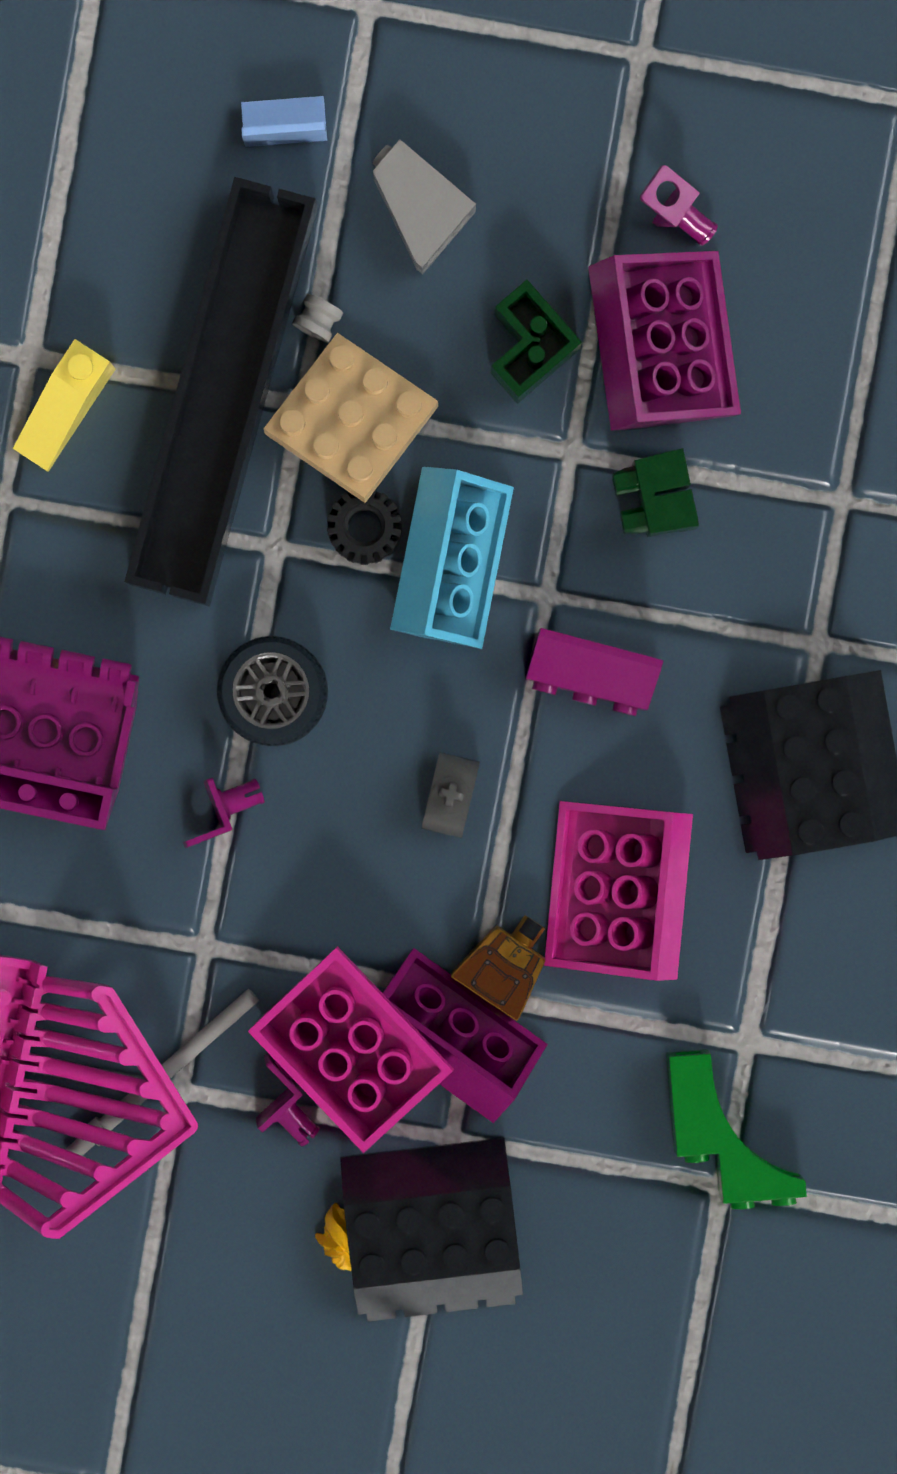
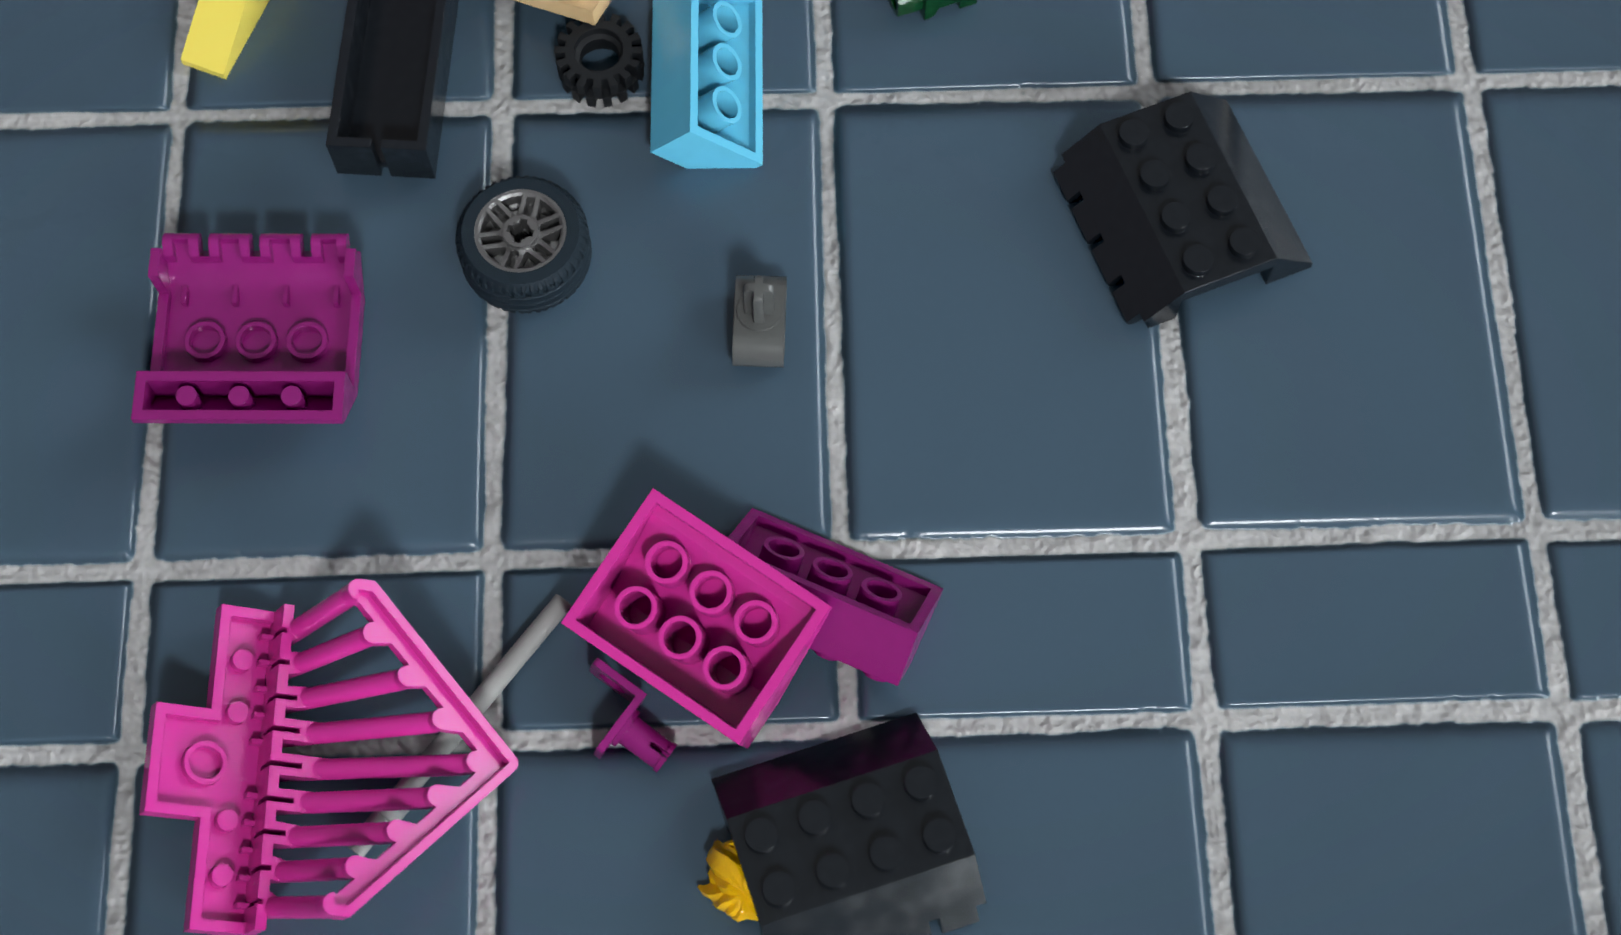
camera: 20 degrees left, 20 degrees down
magenta bracket [183,778,265,848] -> none
torso [451,915,546,1021] -> none
magenta slope [525,628,664,716] -> none
dark pink slope [544,801,693,981] -> none
green arch [666,1049,807,1209] -> none

